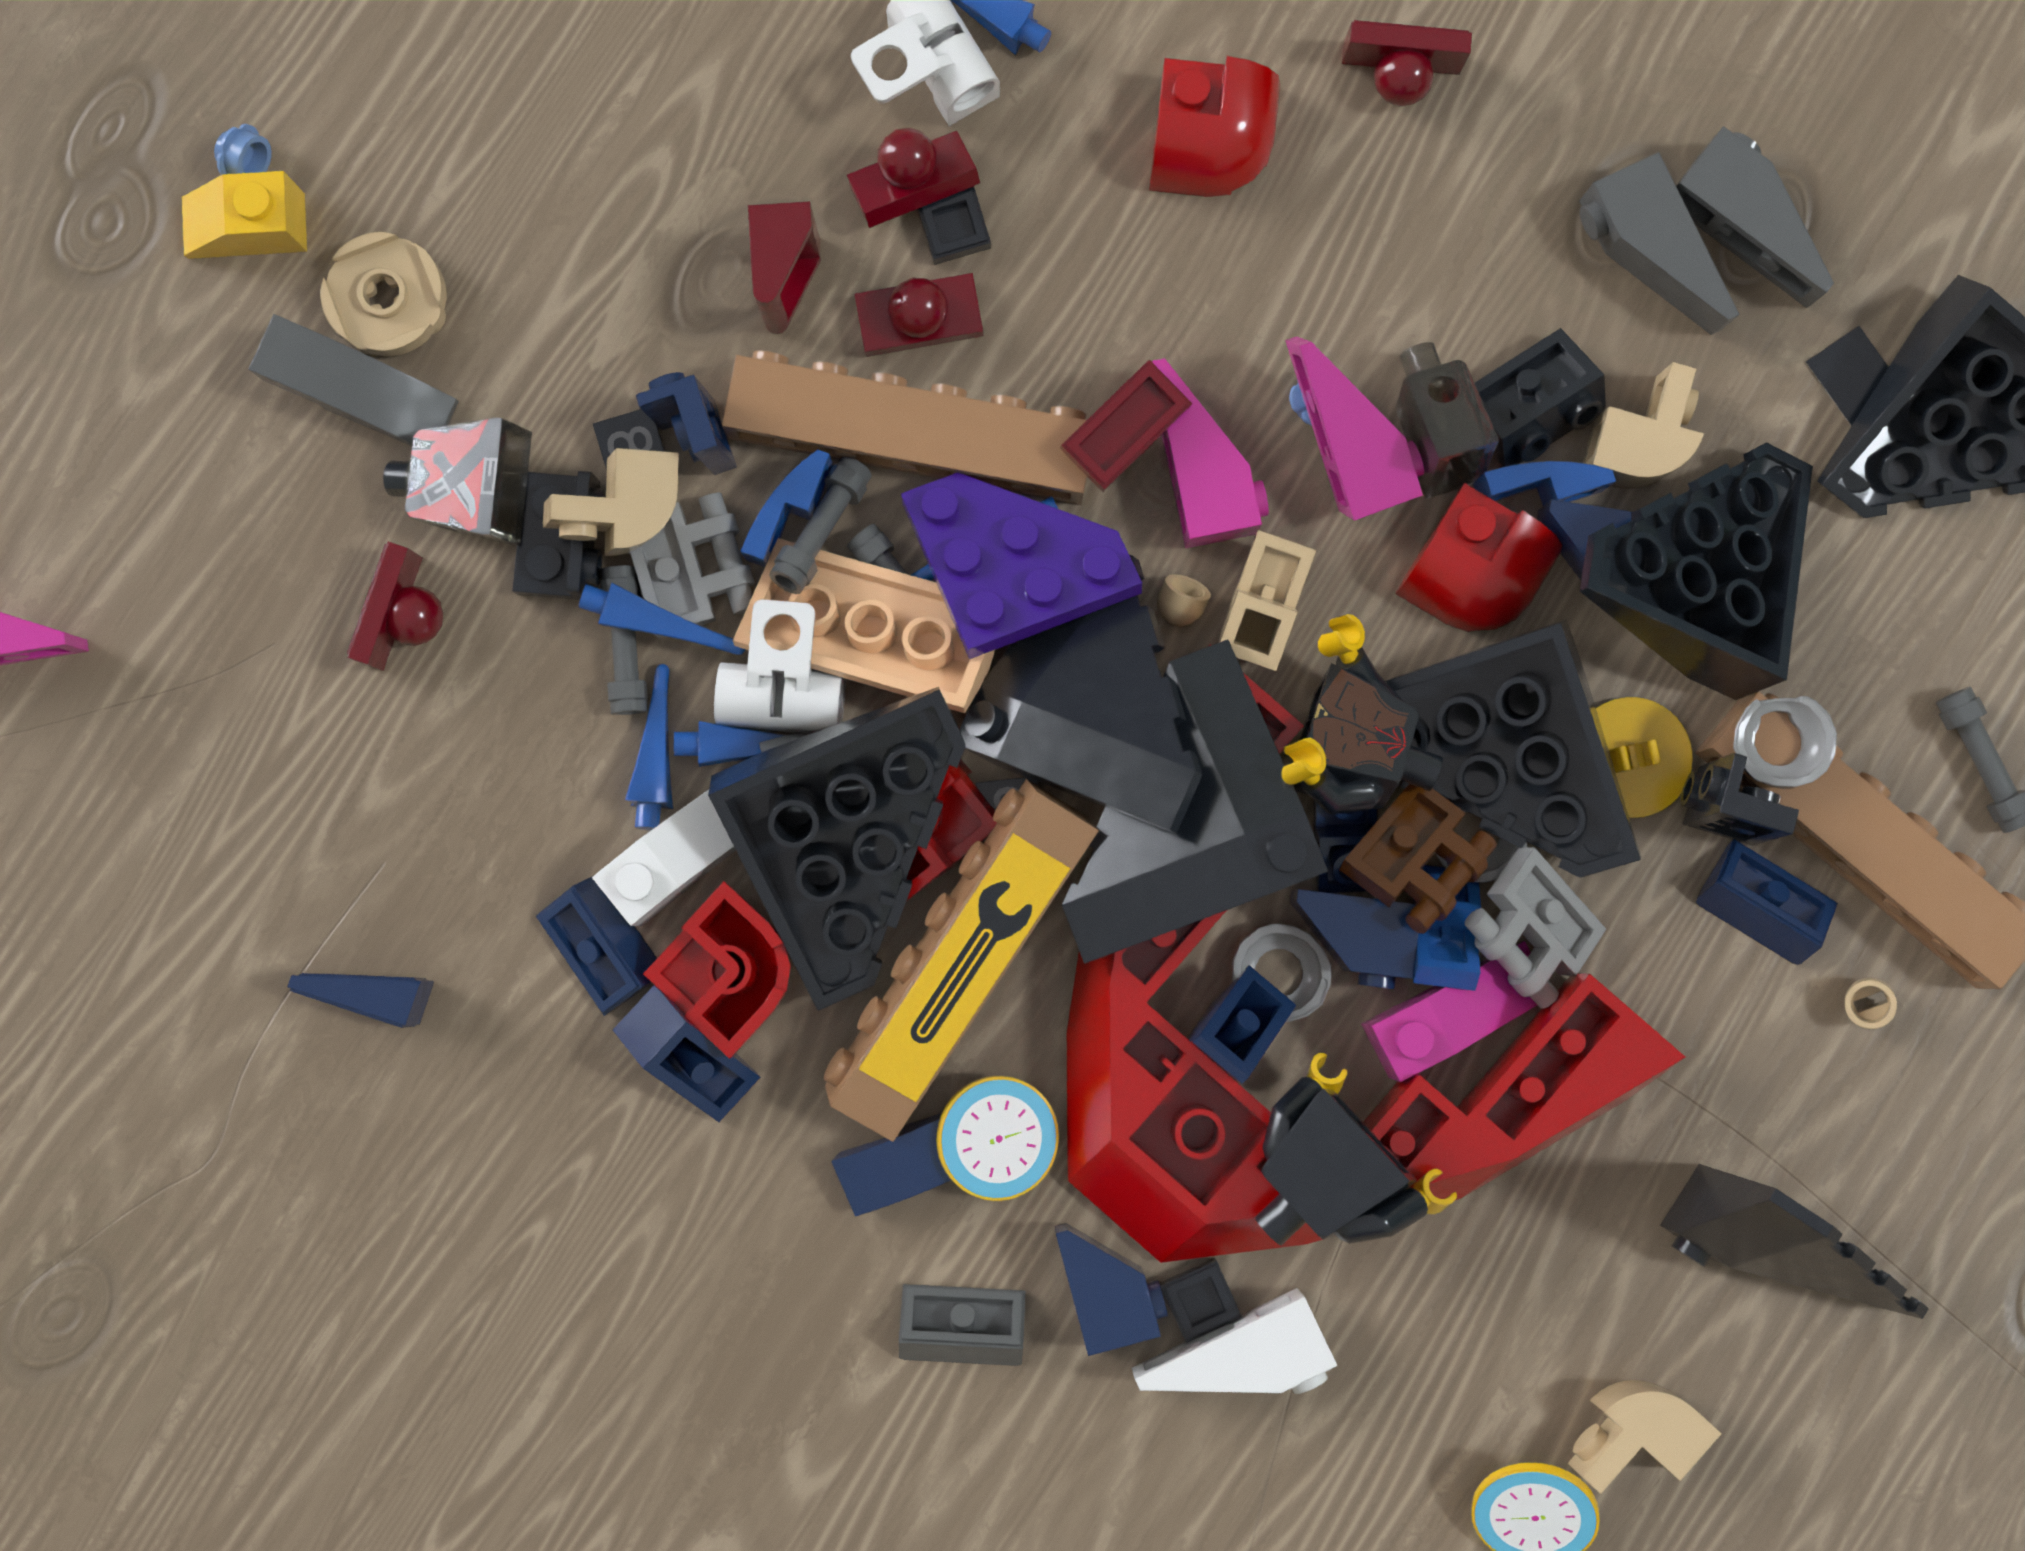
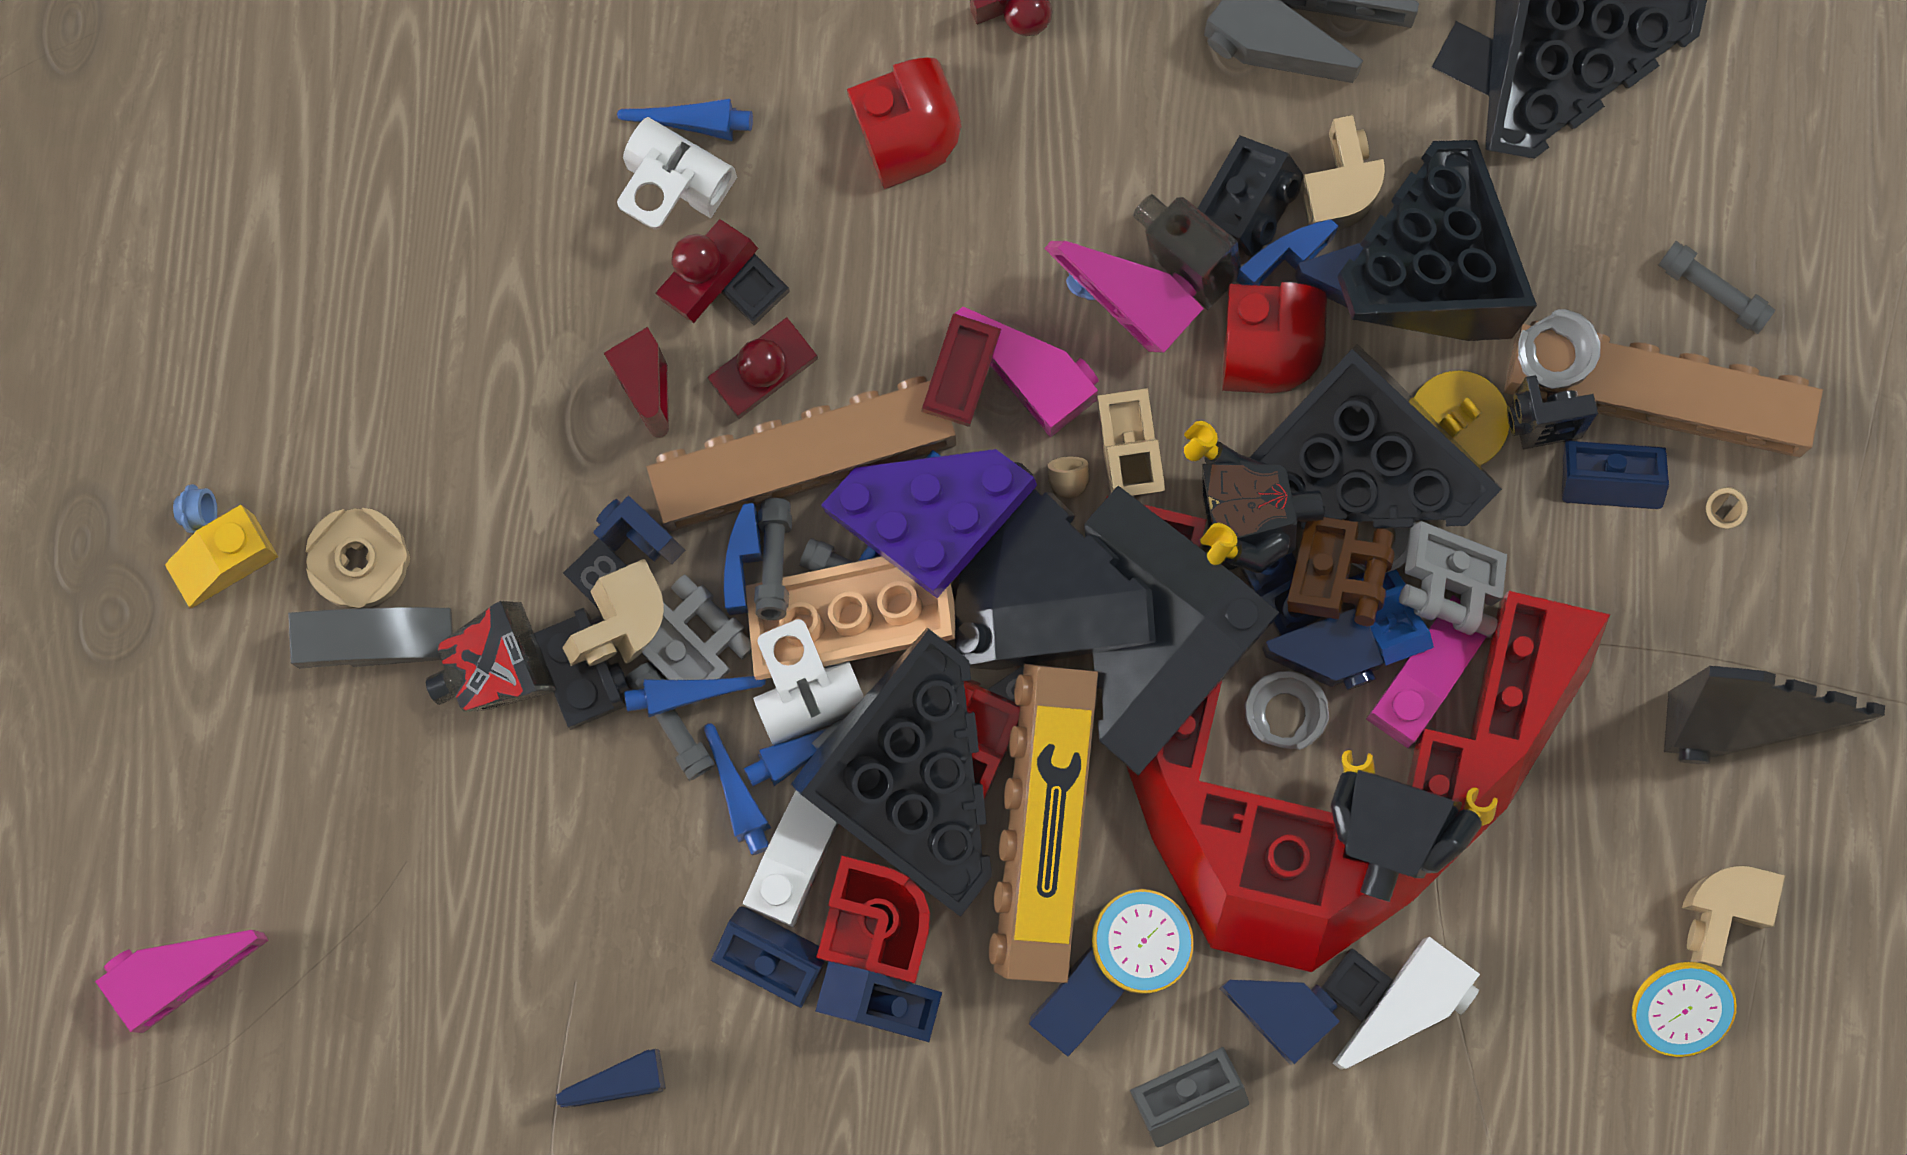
camera: 20 degrees left, 5 degrees down
dark red tile [347,541,443,671] -> none
dark blue slope [1187,965,1296,1084] -> none

